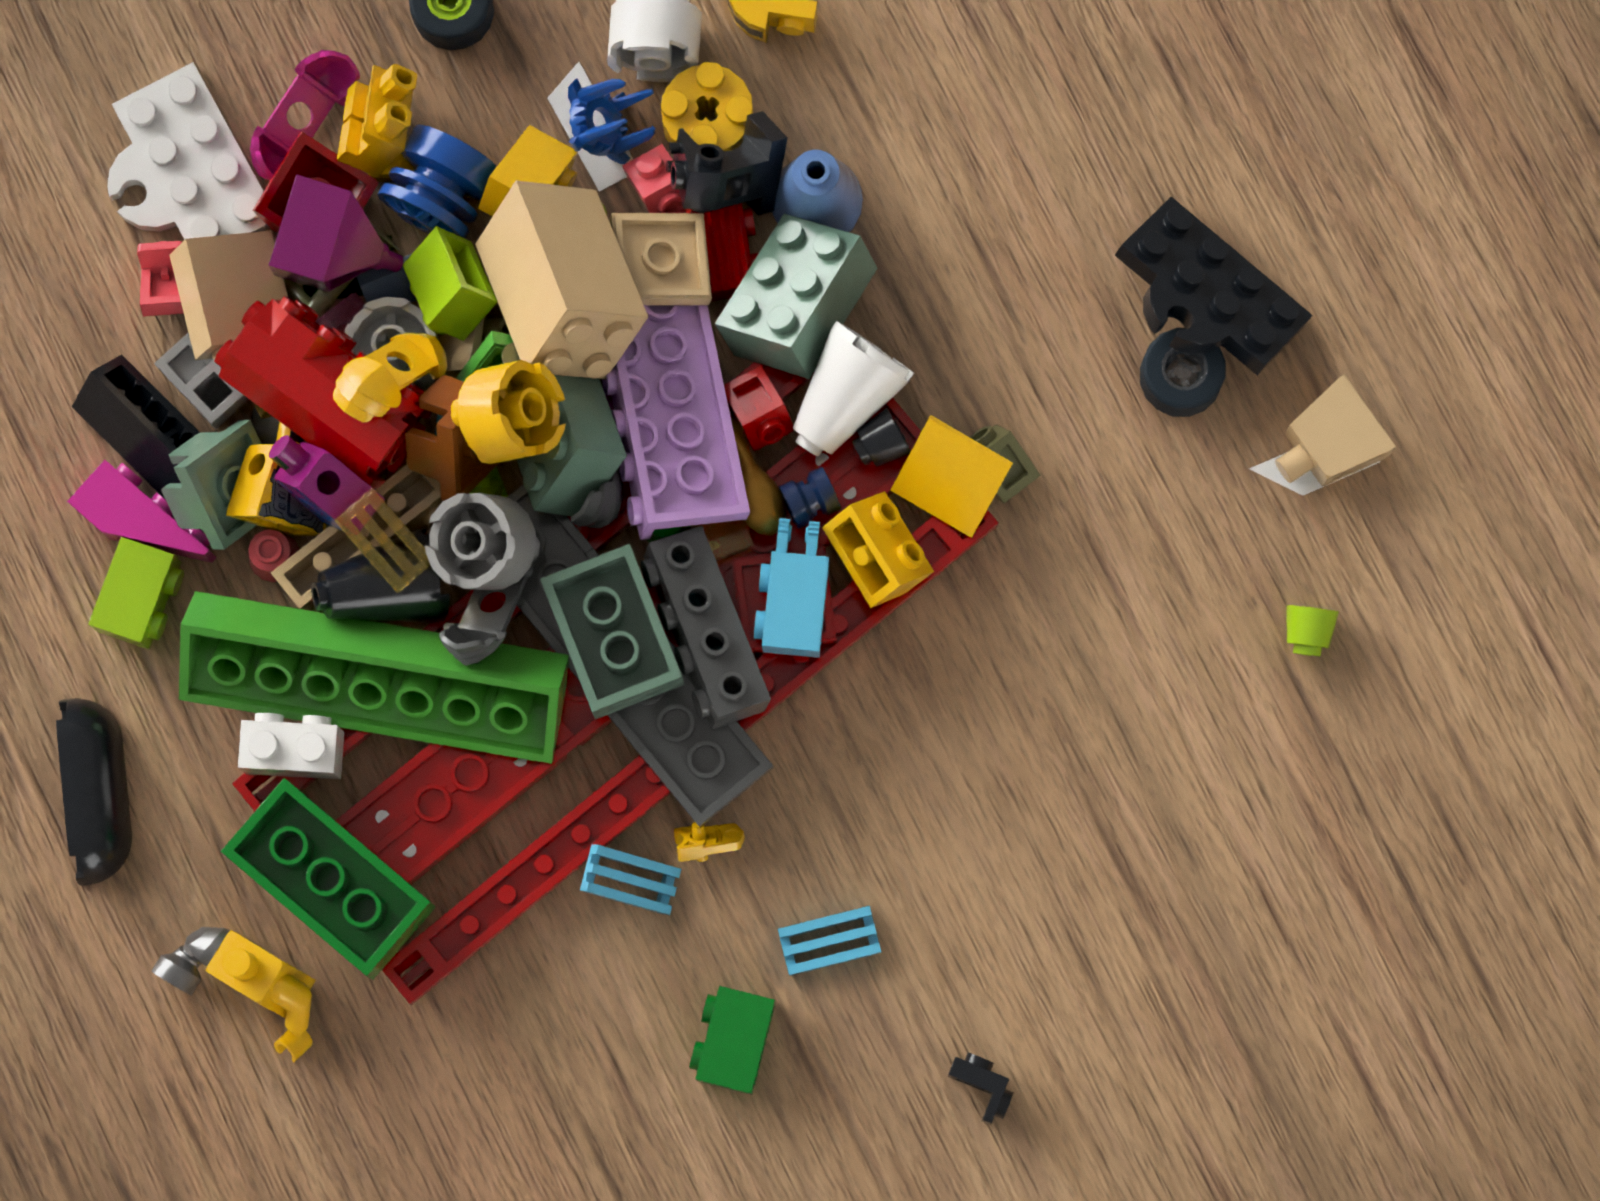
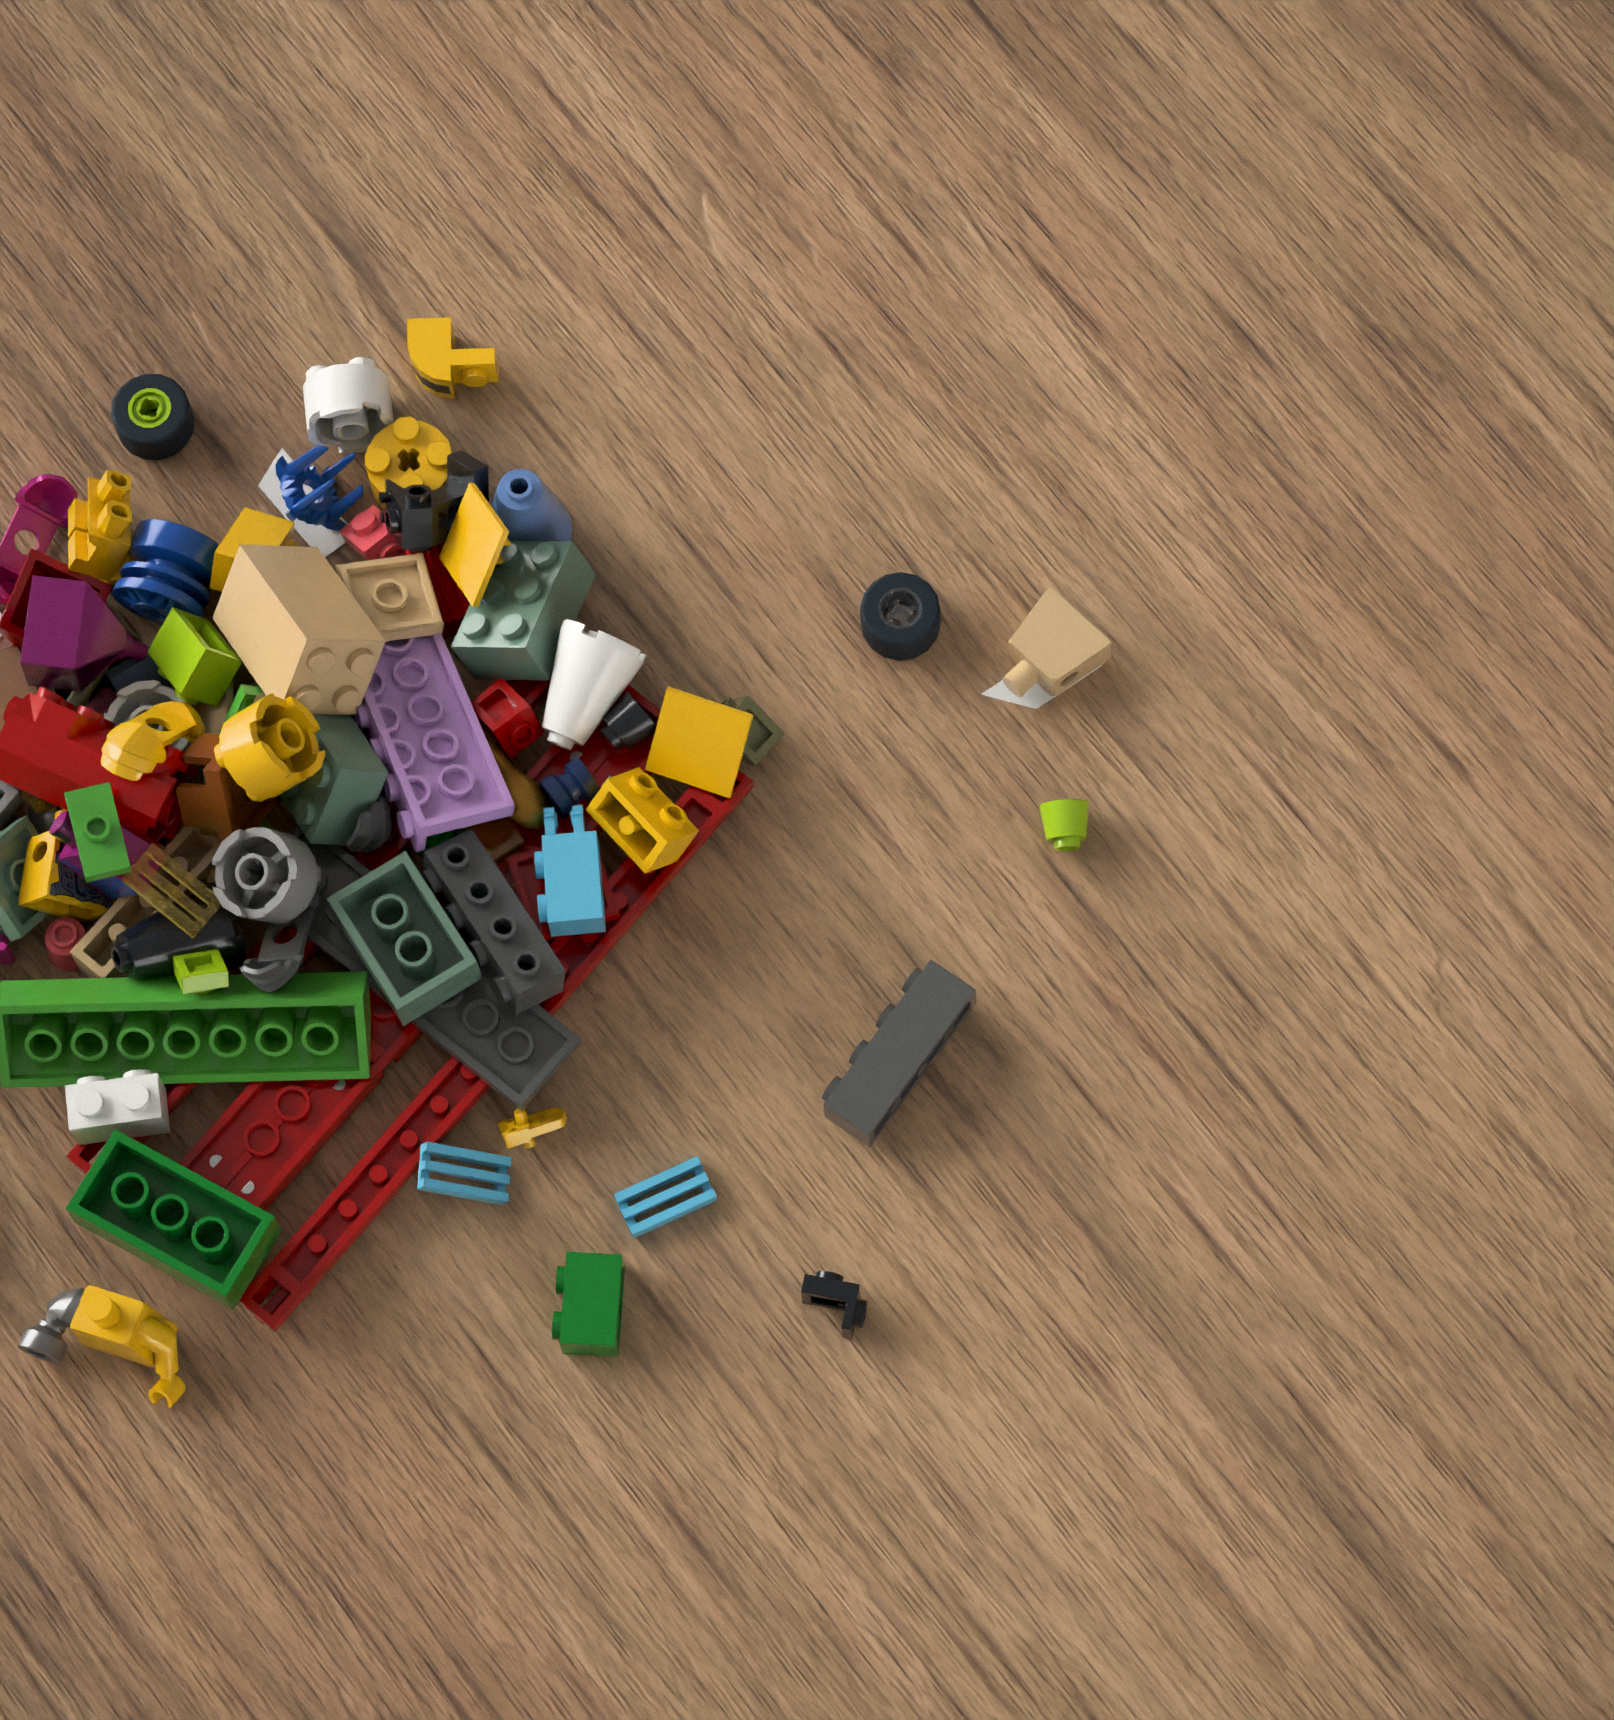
camera: 10 degrees left, 10 degrees down
black plate [1115,197,1313,376] -> none
none -> bright green plate [64,782,132,883]
none -> lime plate [173,949,229,994]
none -> yellow piece [439,482,511,607]
none -> dark grey brick [822,960,976,1148]

